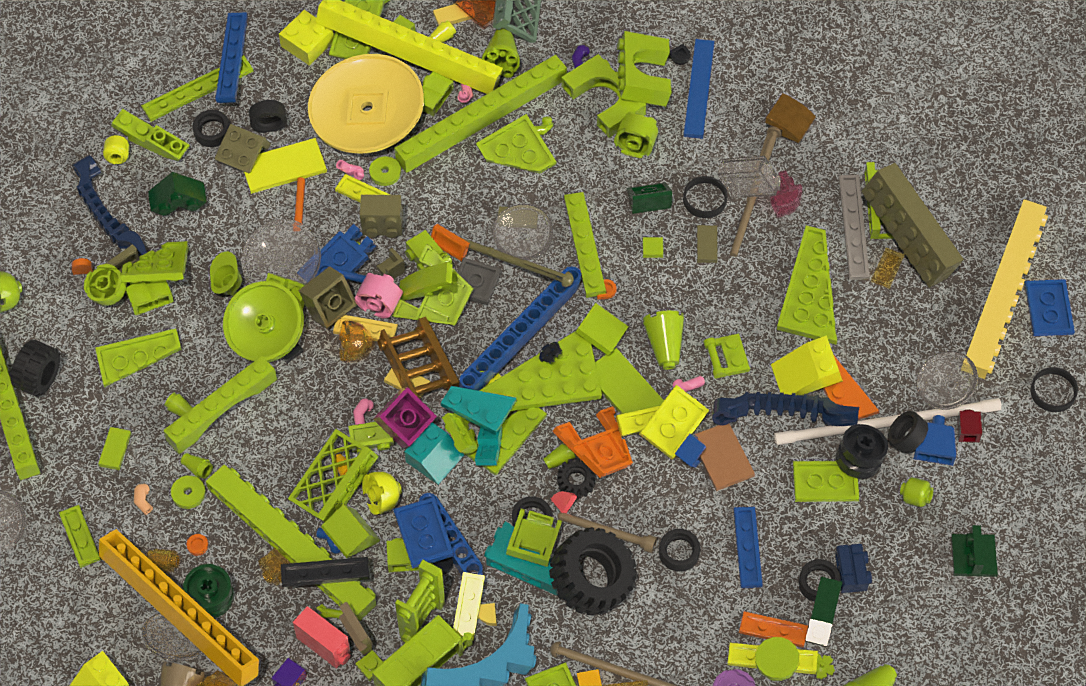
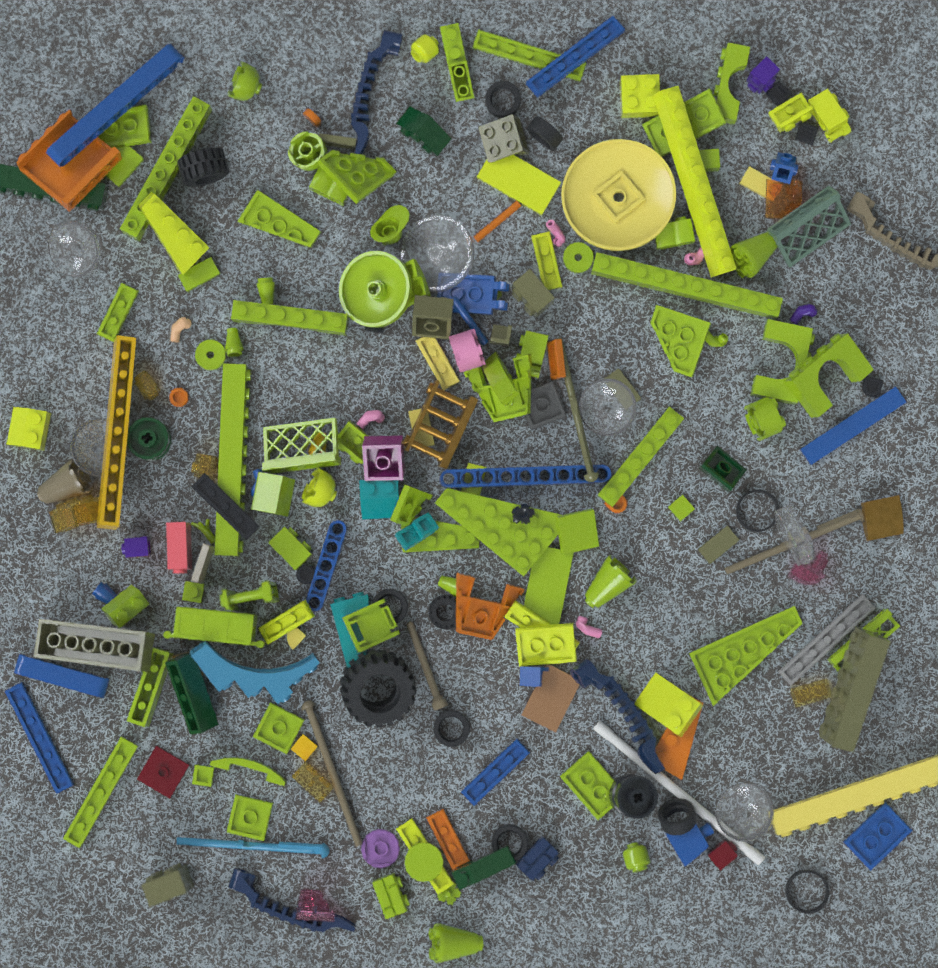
camera: 55 degrees right, 25 degrees up
clear yellow cylinder [339,320,372,361] -> none
blue tile [393,497,454,568] -> none
neon yellow cone [429,20,456,43] -> none
teal wing [441,386,517,435] -> none
coral tile [551,491,577,513] -> none
lime plate [703,334,750,379] -> none
dark green bracket [951,525,998,577] -> none
none -> neon yellow wedge [138,192,209,275]

